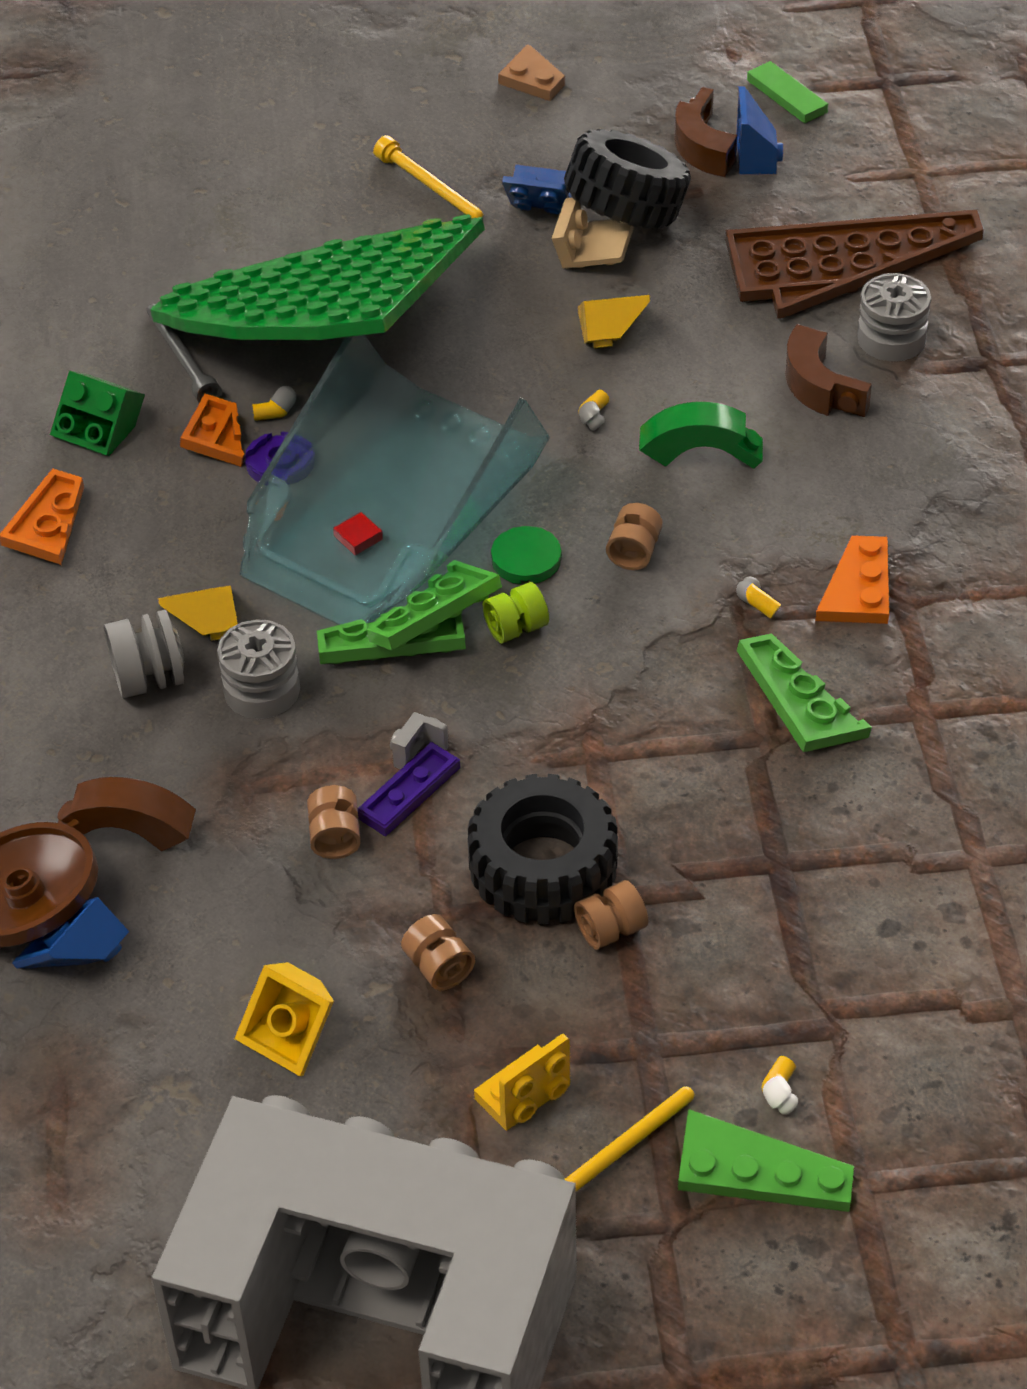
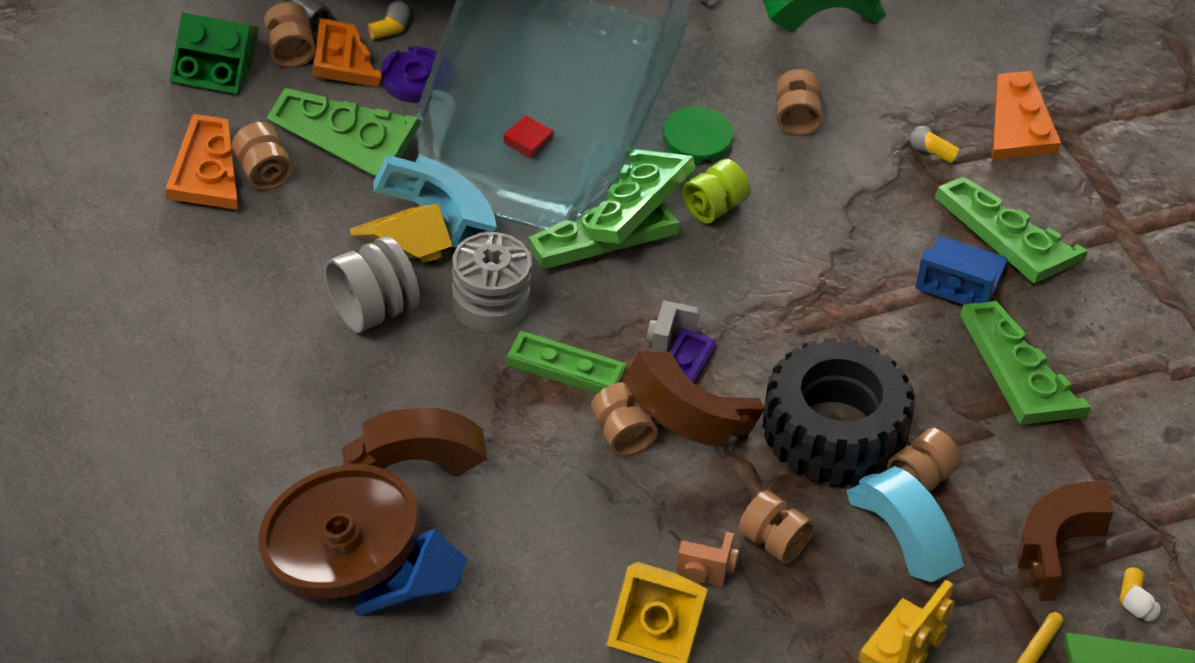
camera: 20 degrees left, 0 degrees up
none -> medium nougat wheel [232,122,293,191]
none -> medium nougat wheel [264,2,315,68]
none -> bright green wing [267,88,422,177]
none -> medium azure arch [373,155,497,248]
none -> bright green tile [506,330,627,394]
none -> reddish brown arch [623,351,765,447]
none -> nougat bracket [676,532,739,588]
none -> medium azure arch [846,467,964,582]
none -> blue bracket [915,236,1007,305]
none -> bright green wing [960,301,1091,425]
none -> reddish brown arch [1017,481,1113,601]

